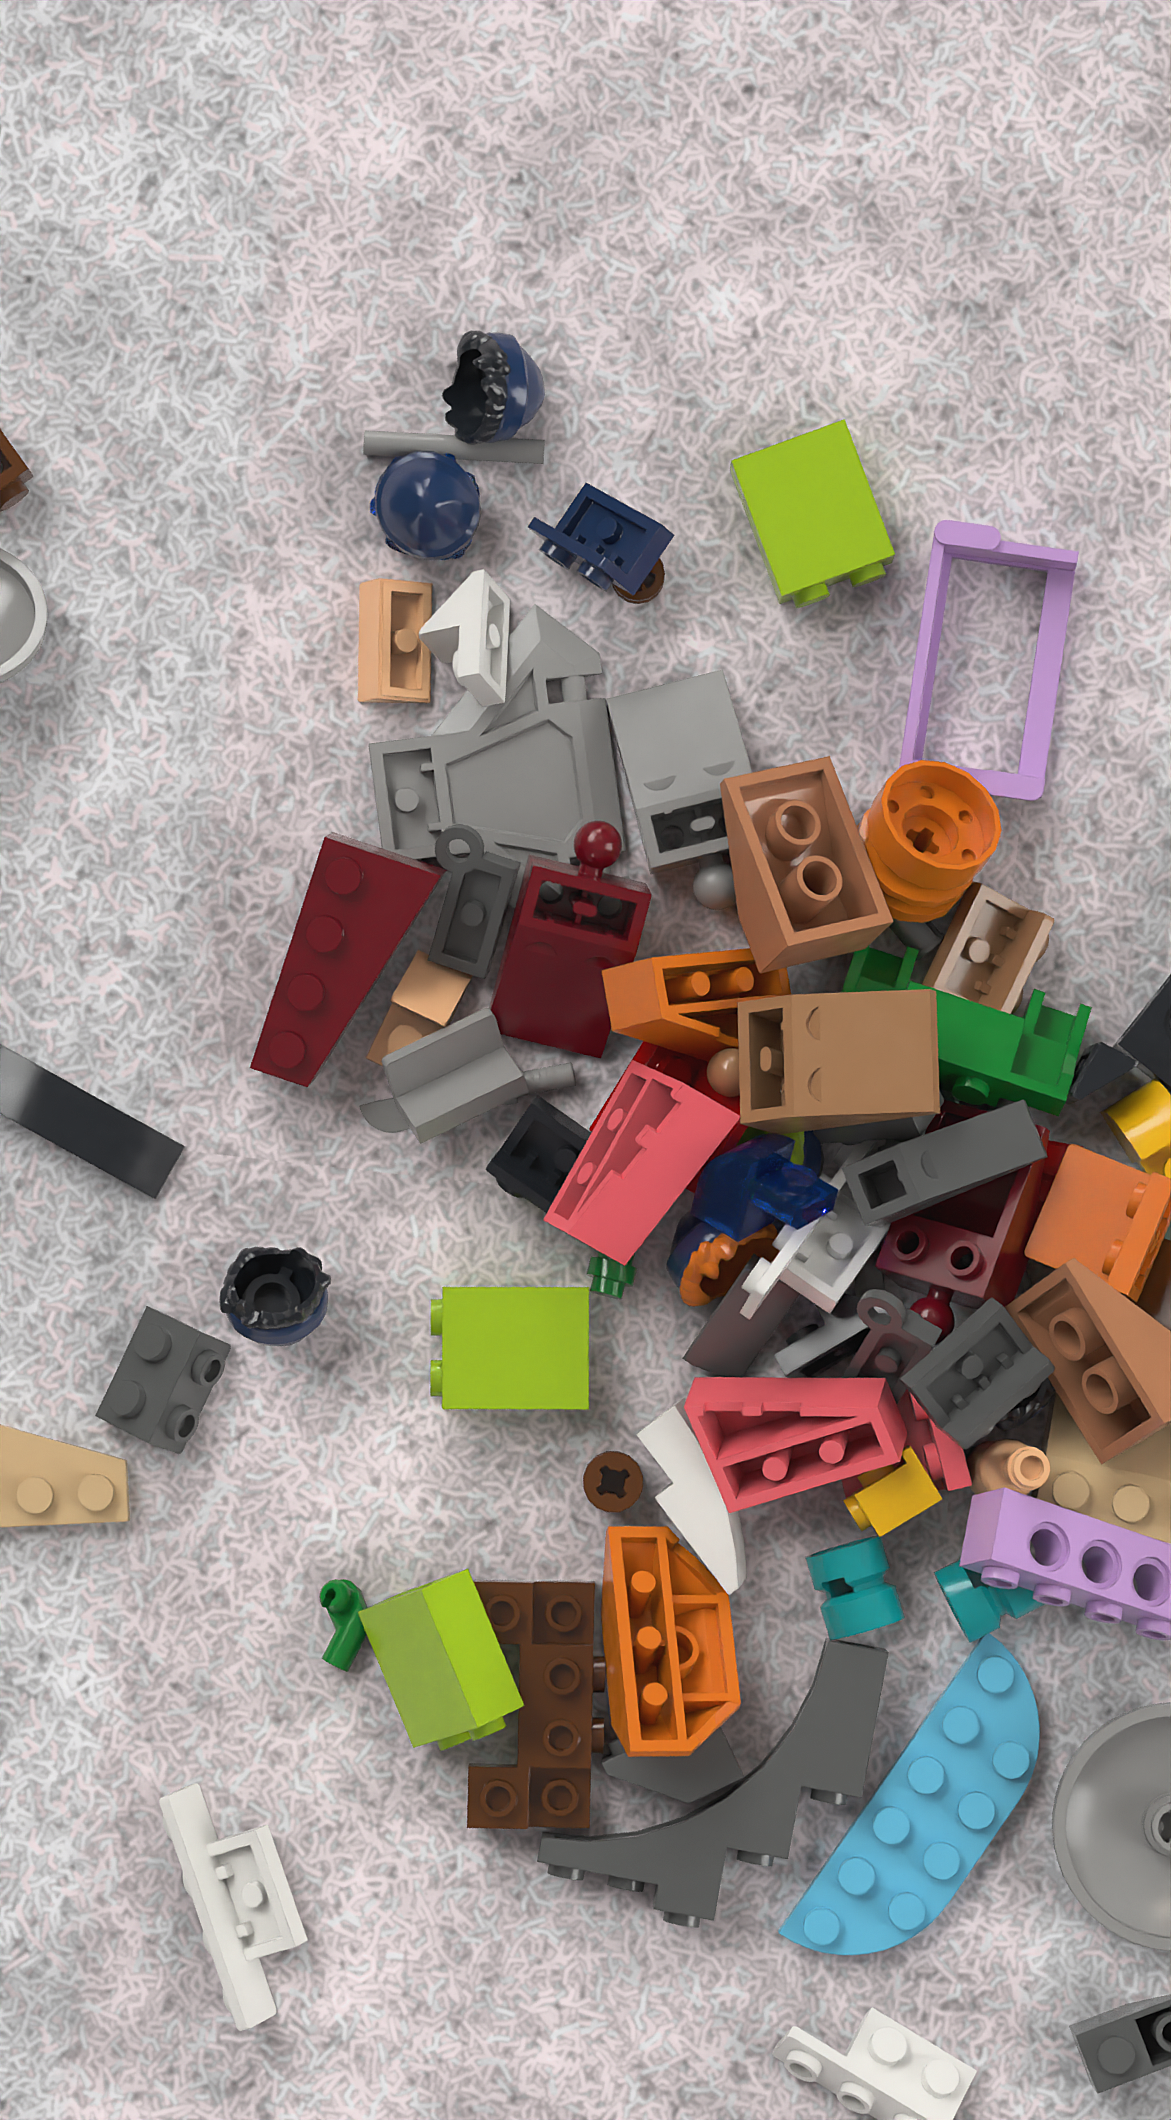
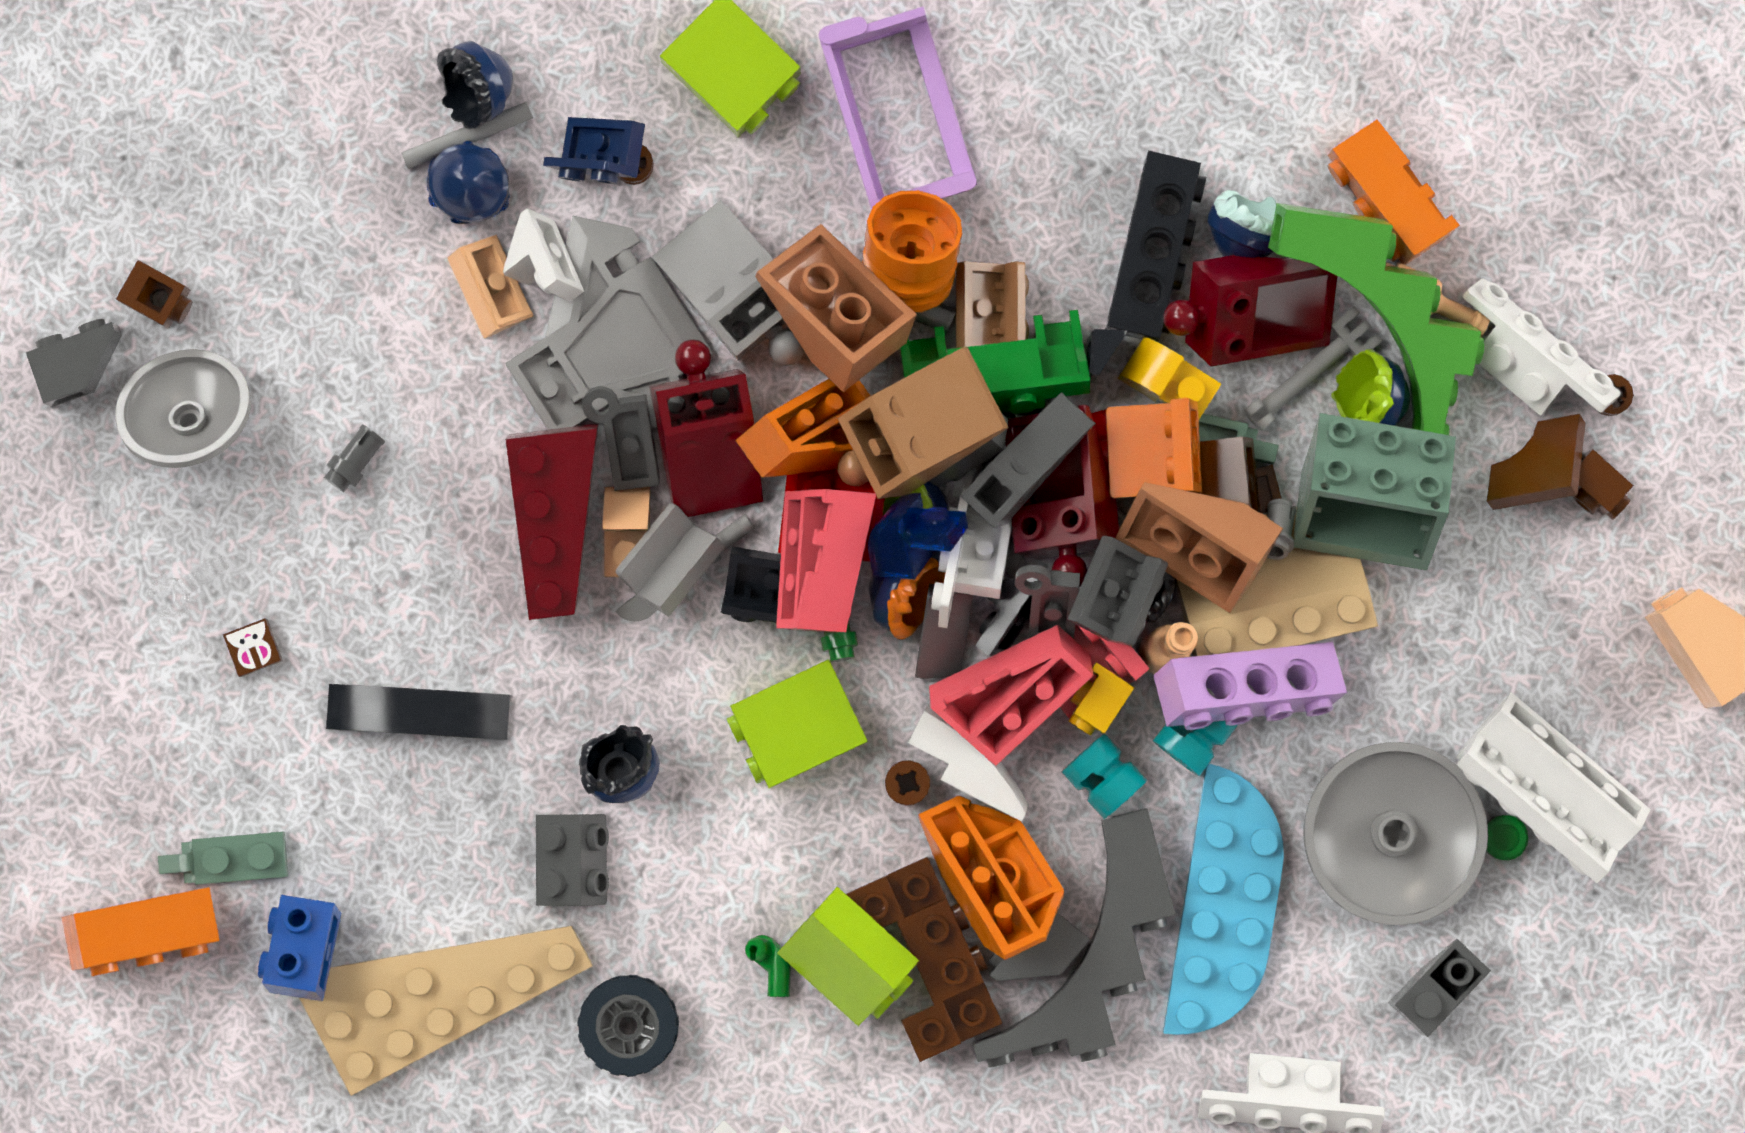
camera: 30 degrees left, 0 degrees up
none -> dark grey animal [324,424,385,493]
none -> black wheel [577,974,679,1077]

